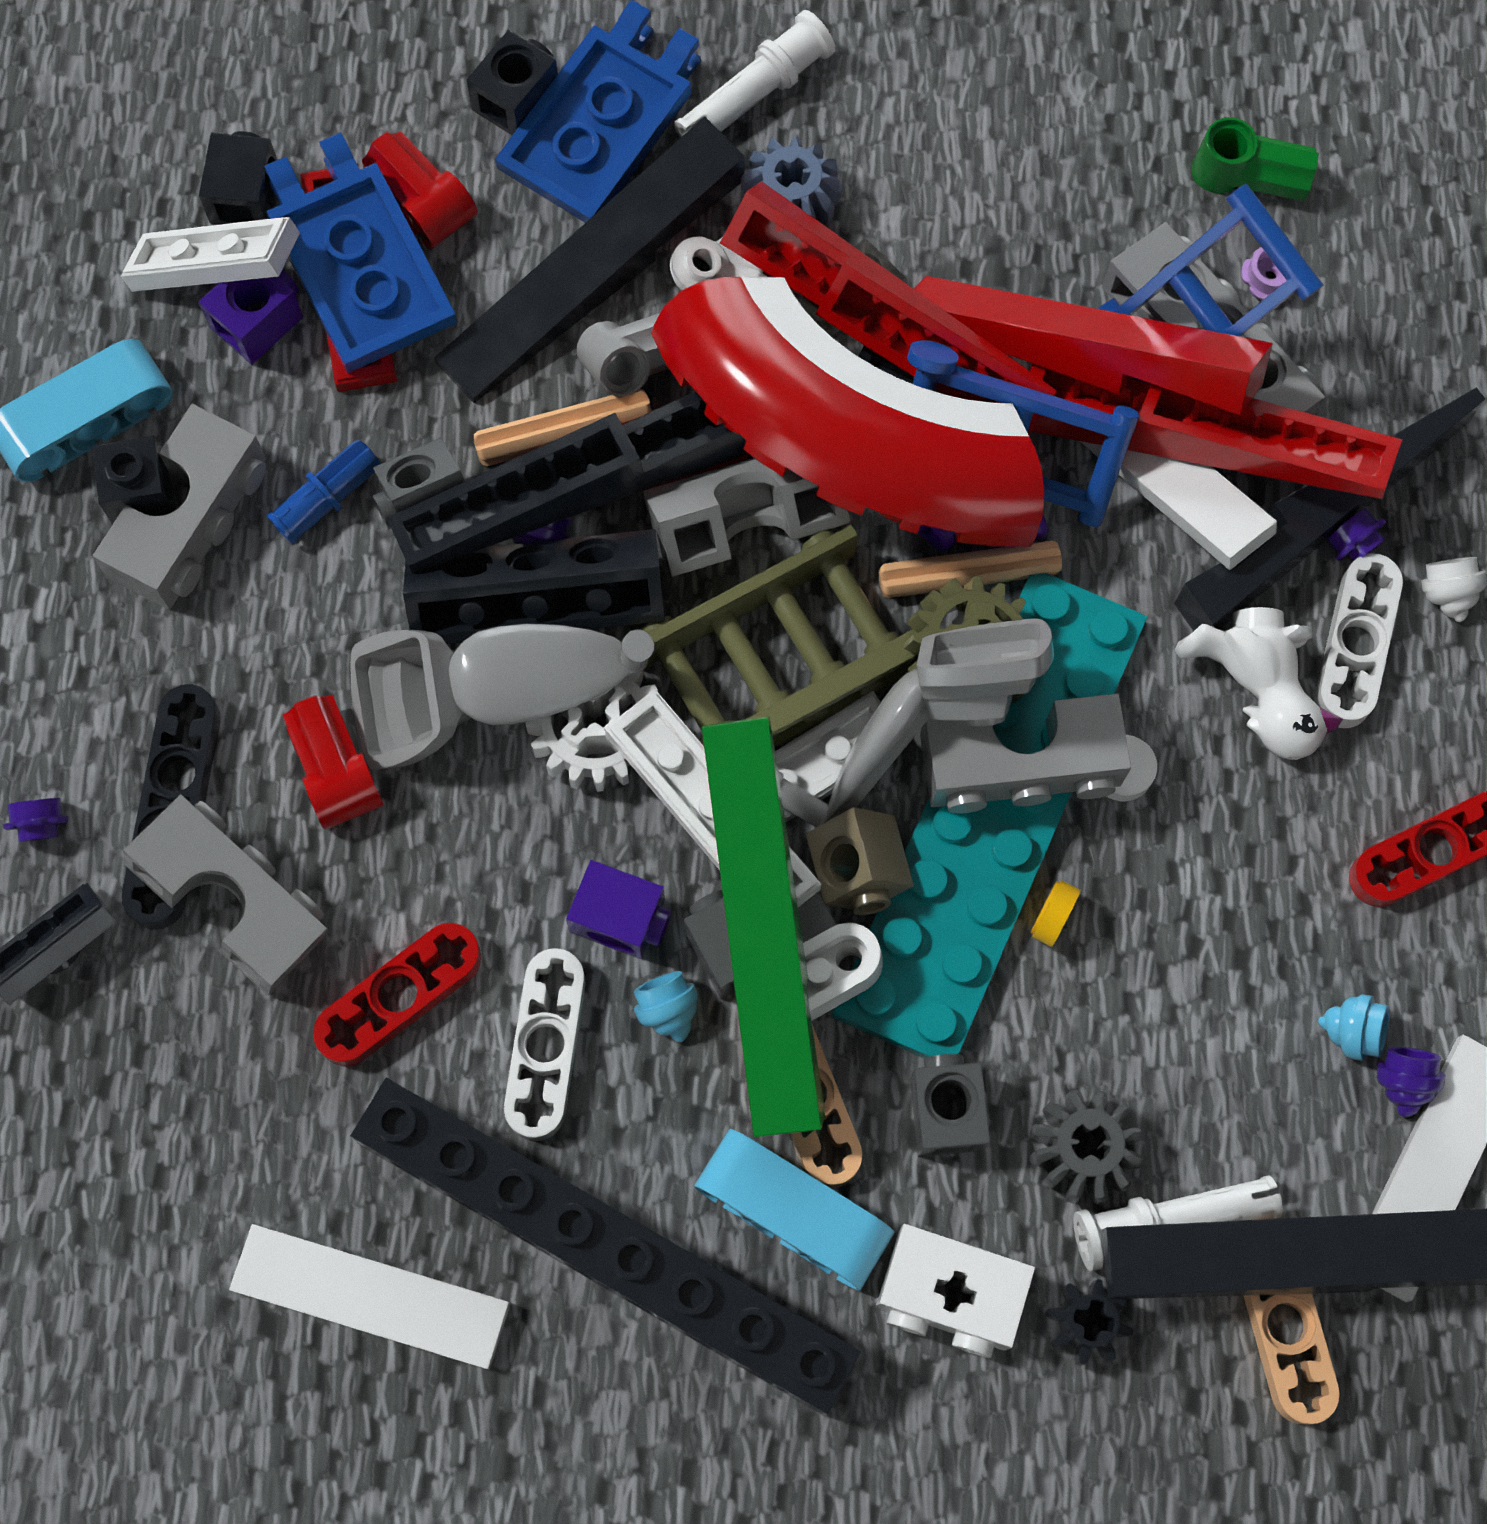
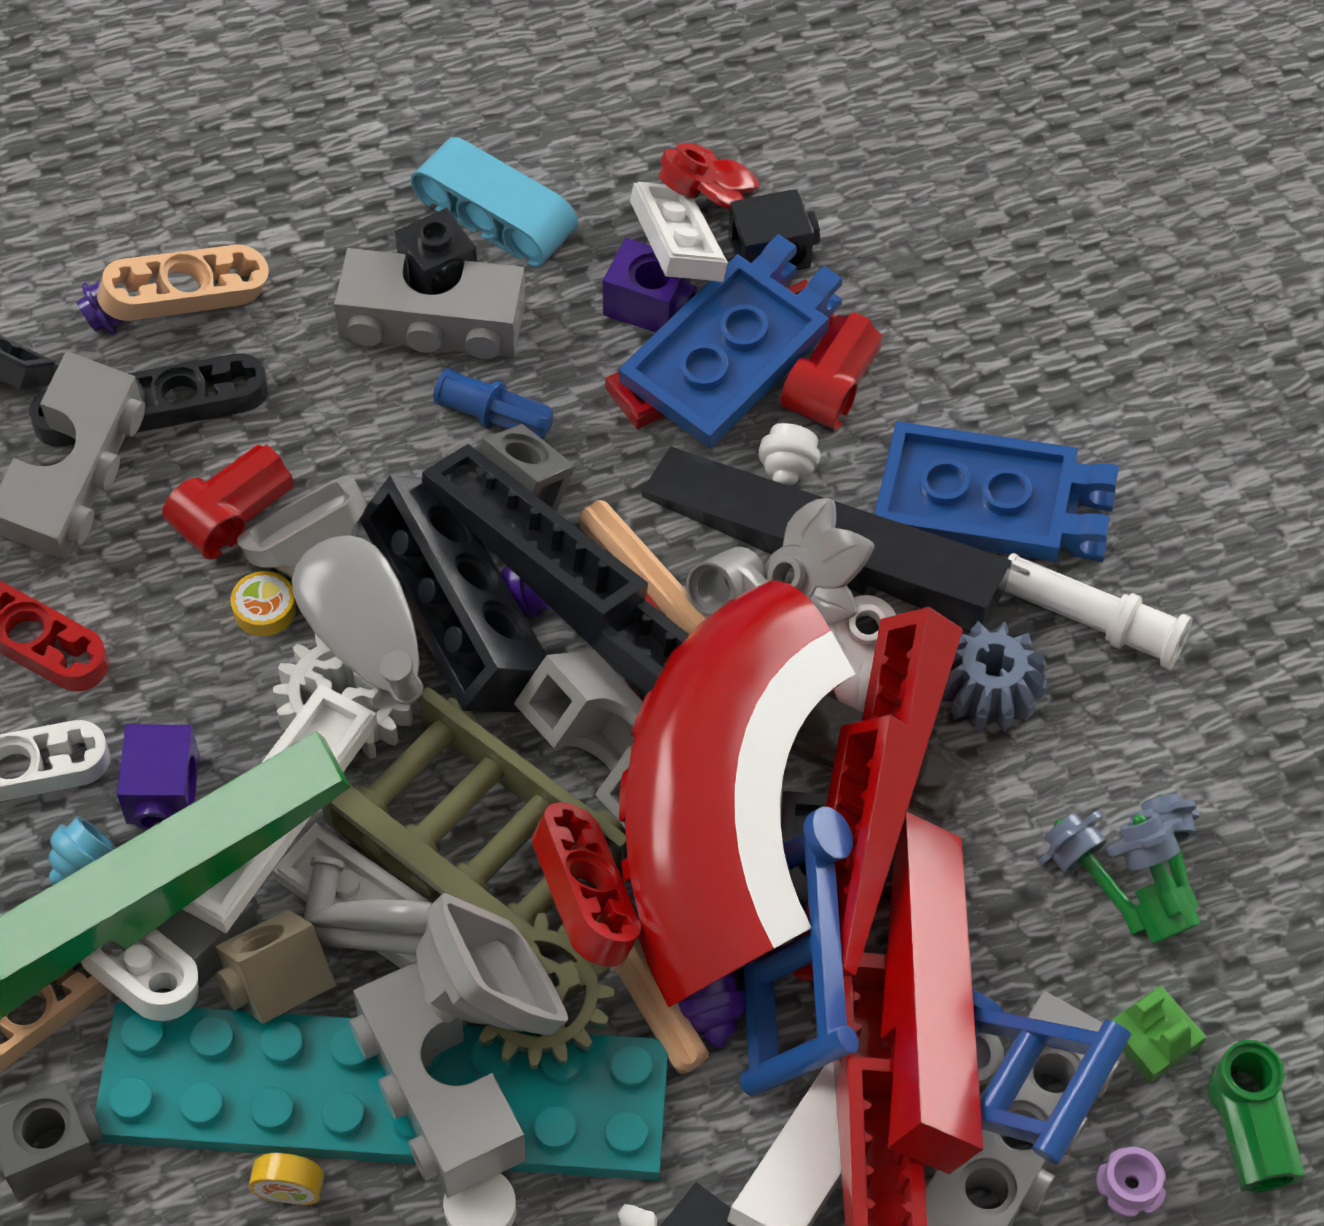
camera: 70 degrees right, 15 degrees down
black brick [466,29,558,135] -> none
none -> light nougat beam [97,245,269,321]
none -> tile [231,571,296,636]
none -> red beam [532,802,641,967]
none -> red plate [658,143,760,209]
none -> white plate [758,423,821,486]
none -> light grey plate [764,498,874,625]
none -> plant [1039,794,1201,945]
none -> bright green tile [1112,985,1206,1084]

